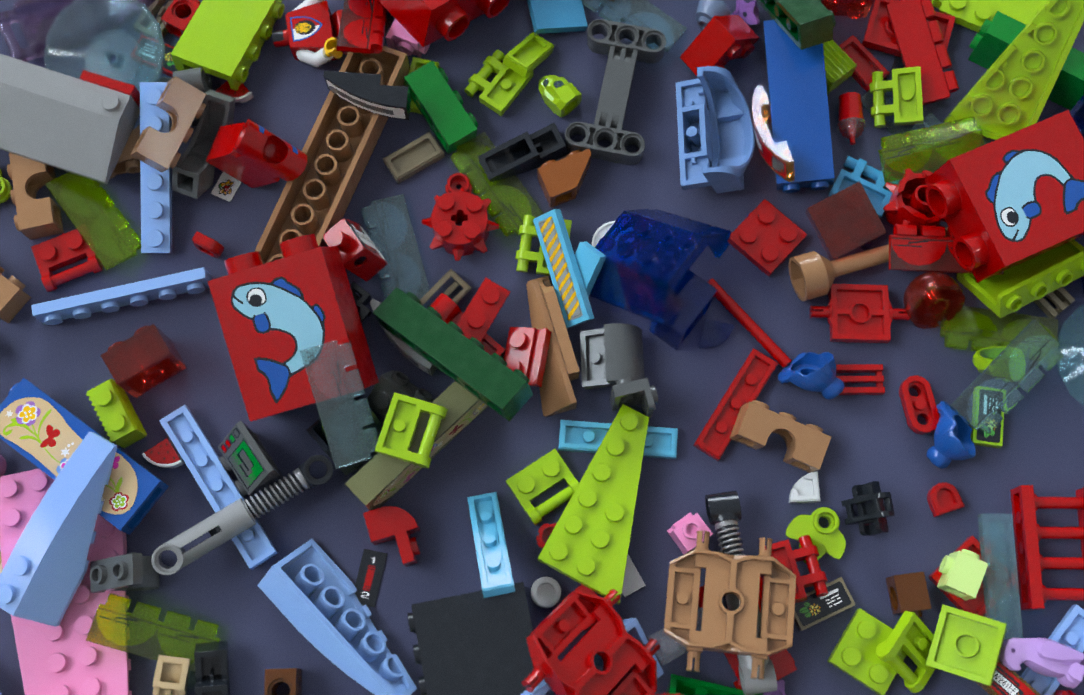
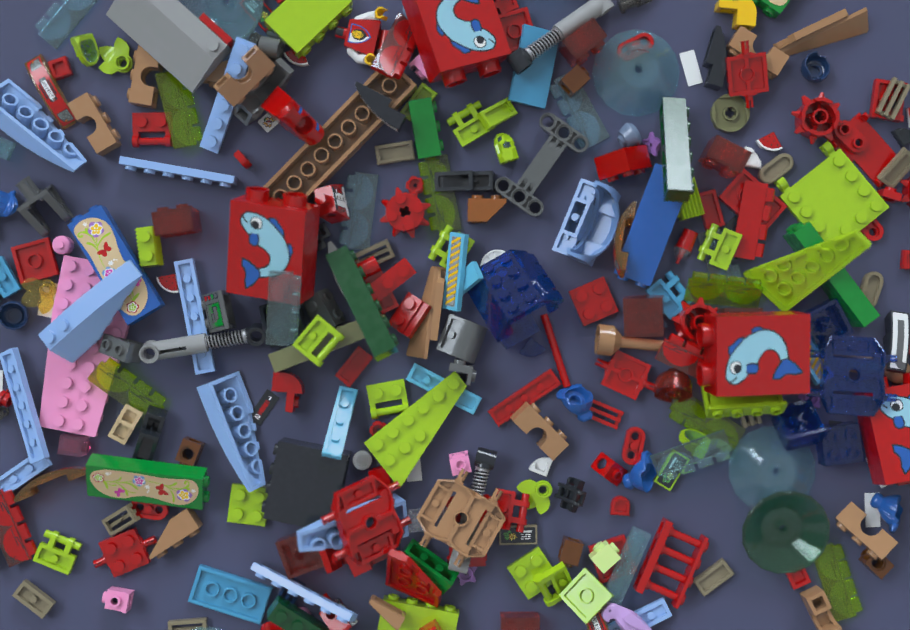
camera: 25 degrees right, 15 degrees up
none -> red tile [335,346,374,388]
none -> red bracket [591,452,628,486]

